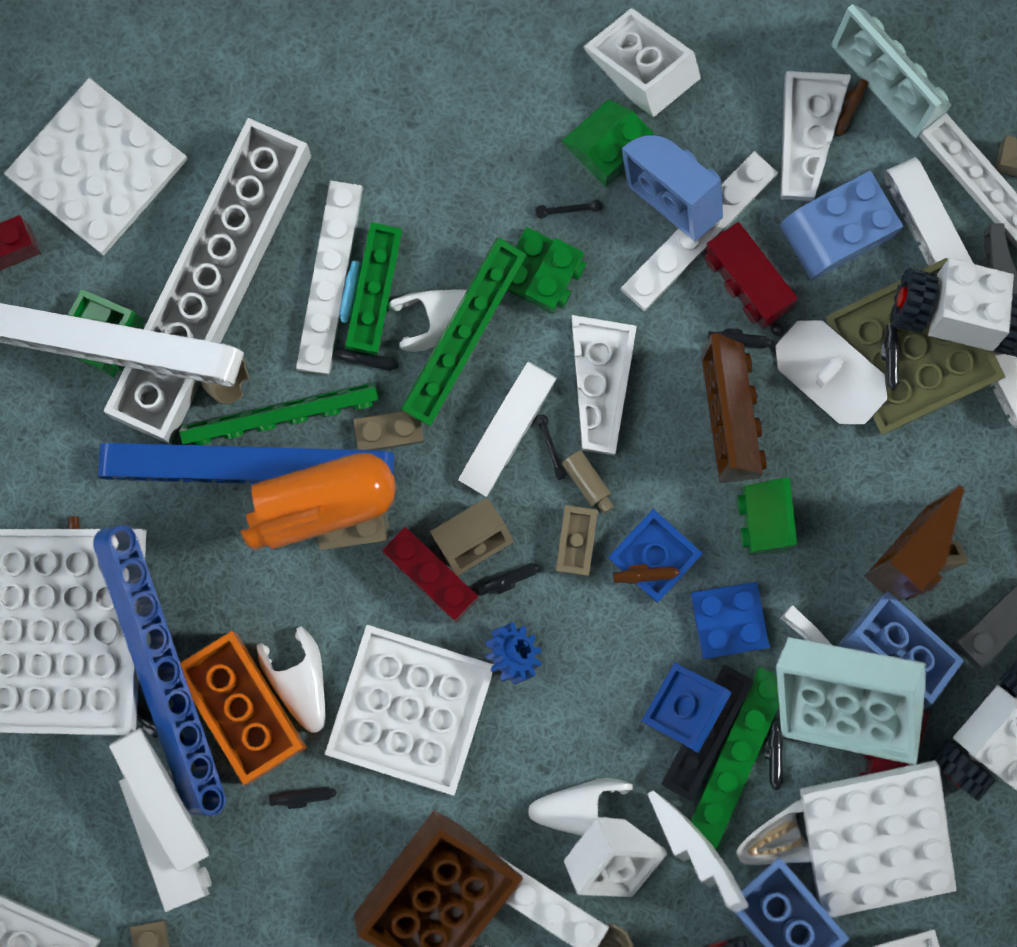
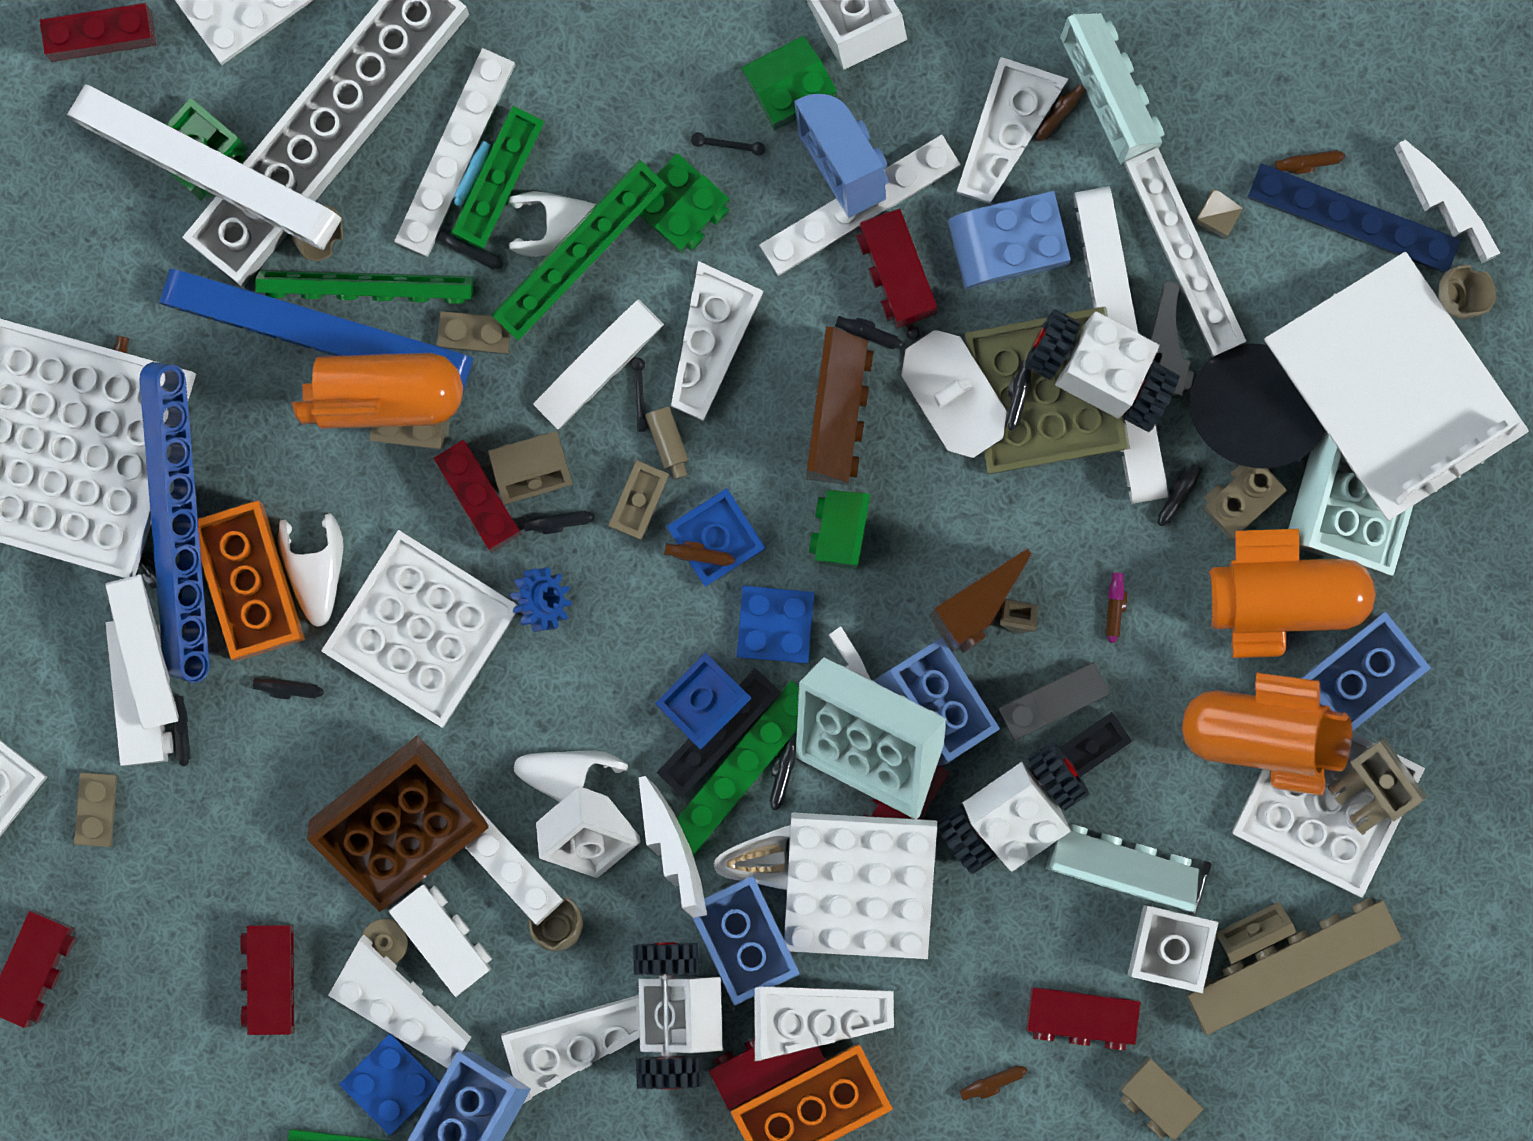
camera: 15 degrees right, 5 degrees up
none -> black piece [173,696,191,767]

